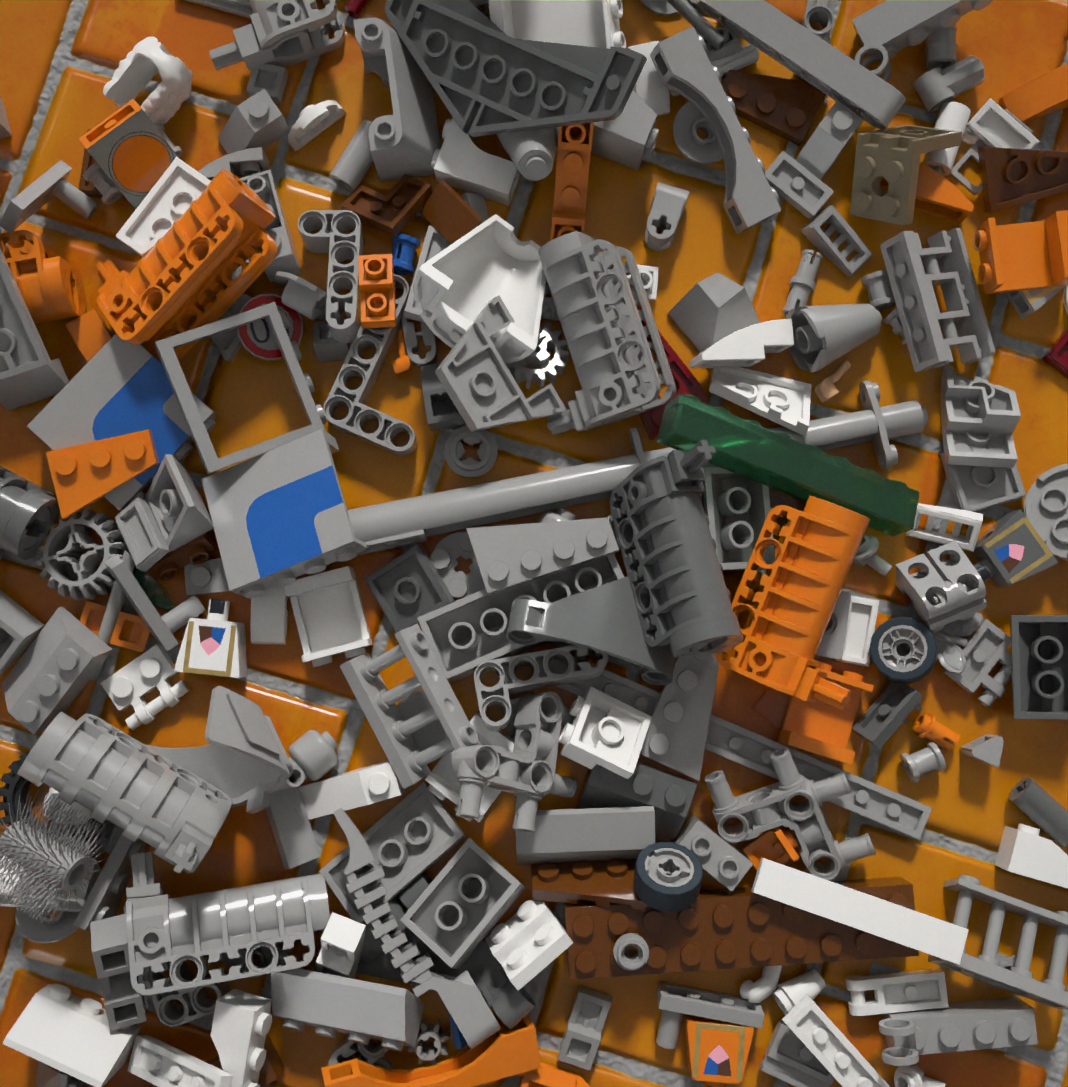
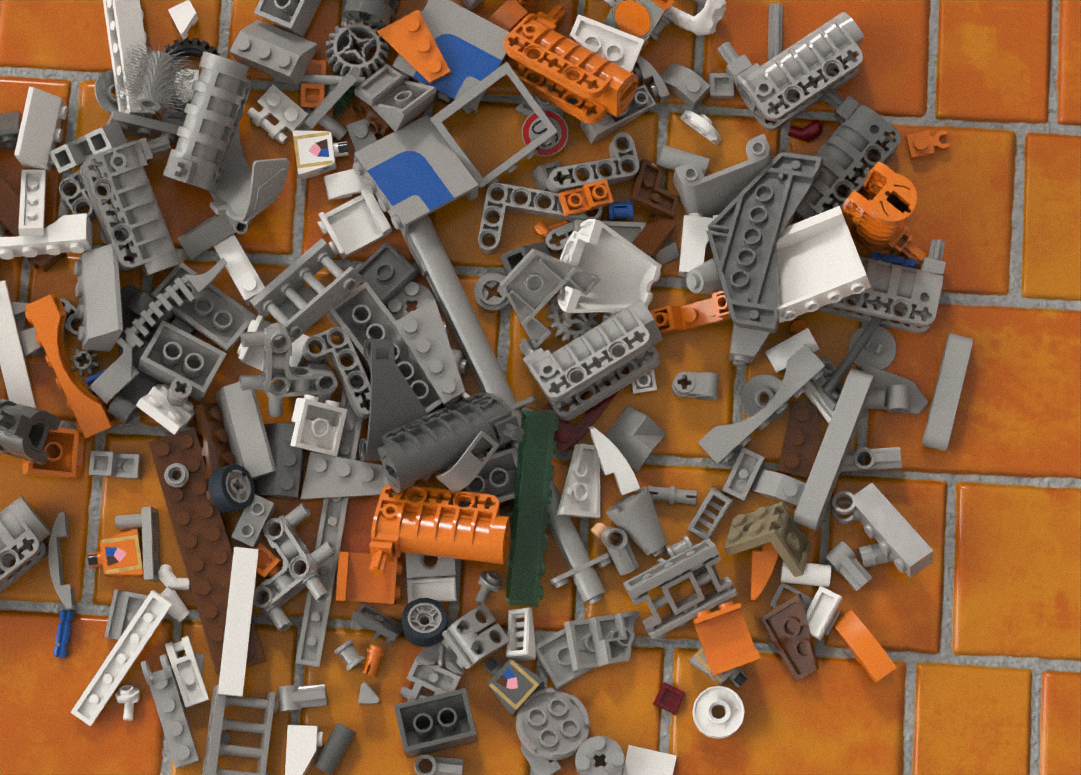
camera: 80 degrees right, 5 degrees down
light grey panel [274,271,327,321] -> none
light grey head [288,730,339,781] -> none
white slope [315,912,366,979] -> none
none -> light grey bush [167,378,192,407]
none -> light grey piece [277,684,327,712]
none -> light grey piece [436,431,499,492]
none -> light grey piece [600,526,639,576]

